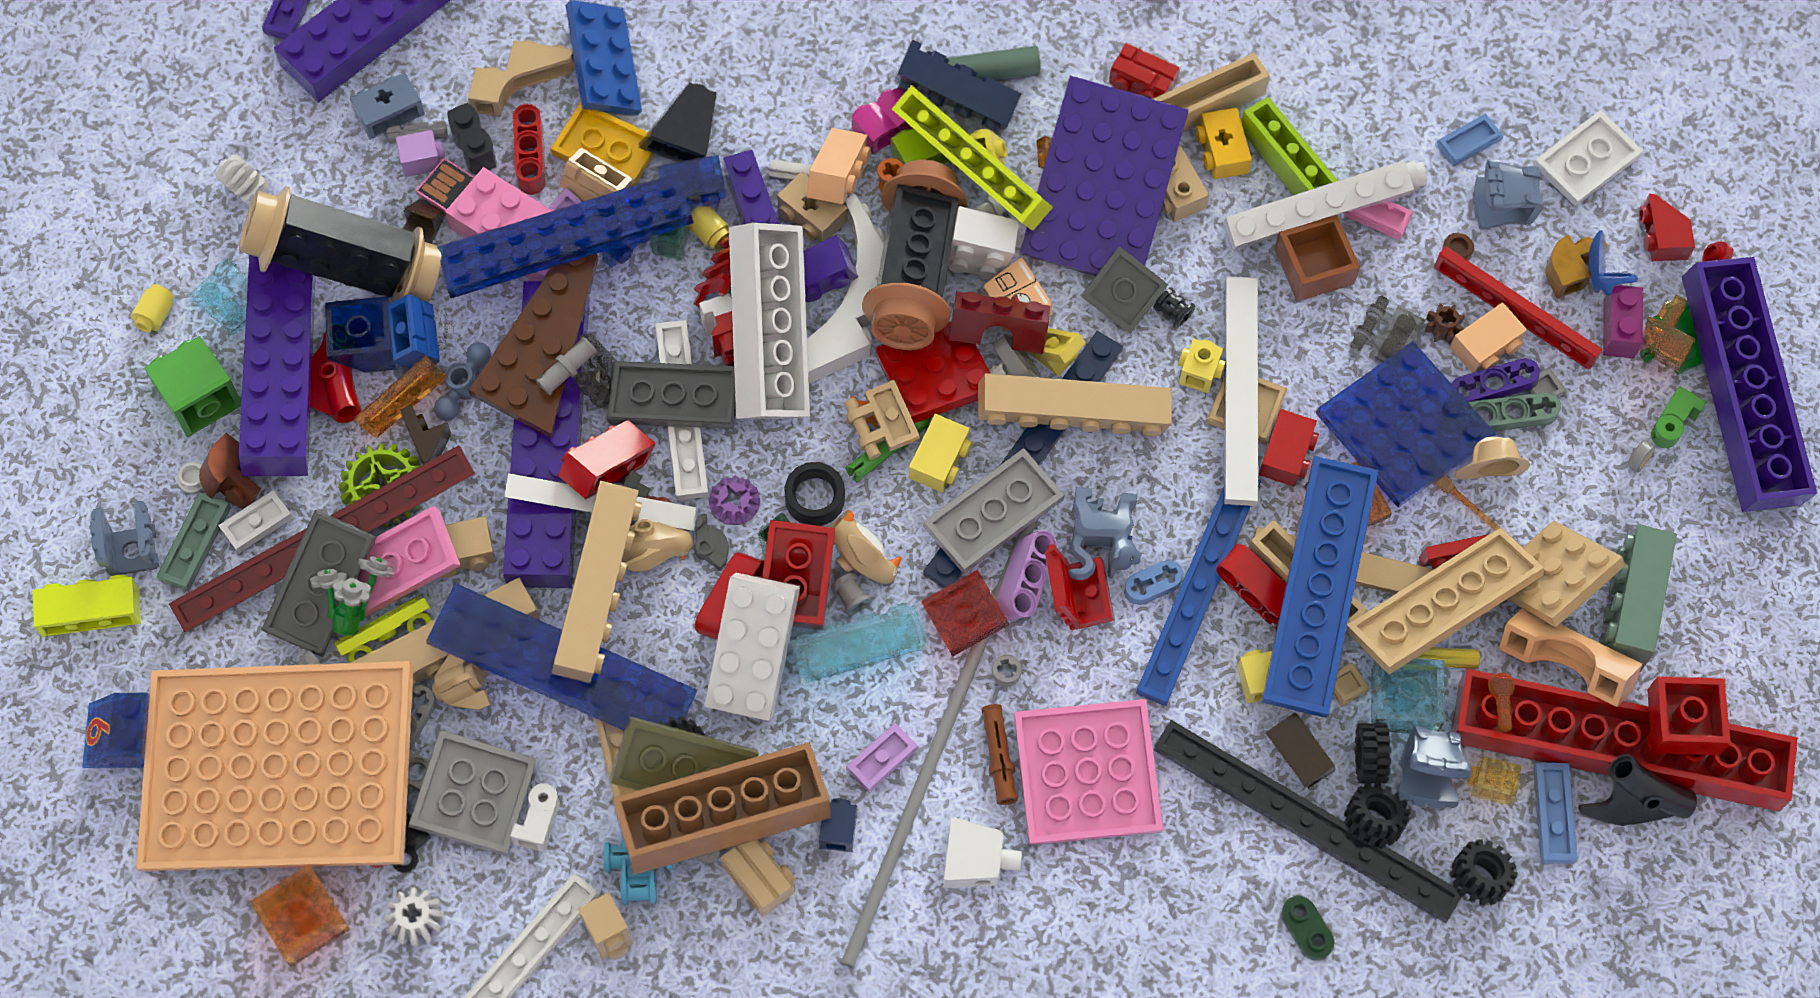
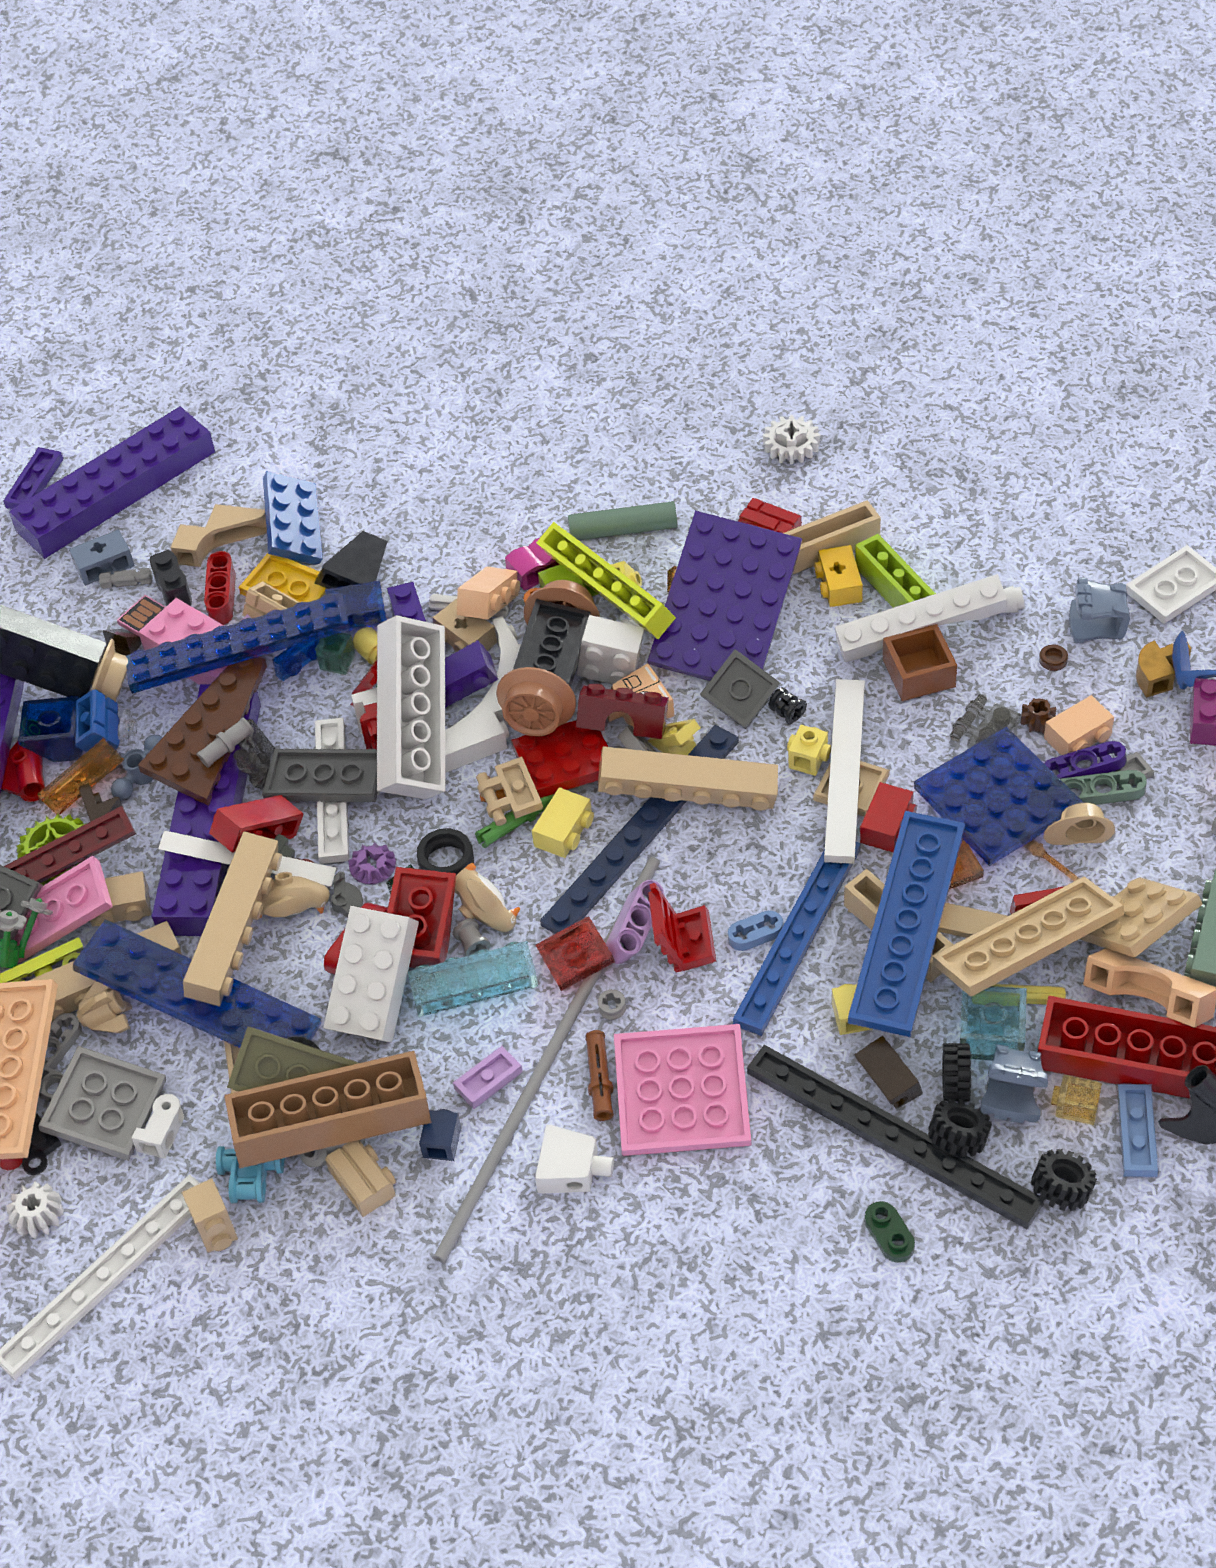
camera: 10 degrees right, 15 degrees down
lavender brick [396,130,445,177] -> none
dark blue wedge [893,39,1022,132] -> none
light grey plate [923,448,1065,574] -> none
sand blue animal [1068,487,1142,580] -> none
tan brick [1161,146,1209,222] -> none
red beam [1216,544,1286,630] -> none
tan tile [1333,662,1370,707] -> none
bright pink plate [1344,201,1414,241] -> none
red tile [1434,246,1603,369] -> none
medium blue tile [1435,113,1504,167] -> none
clear orange bar [1488,673,1515,732] -> none

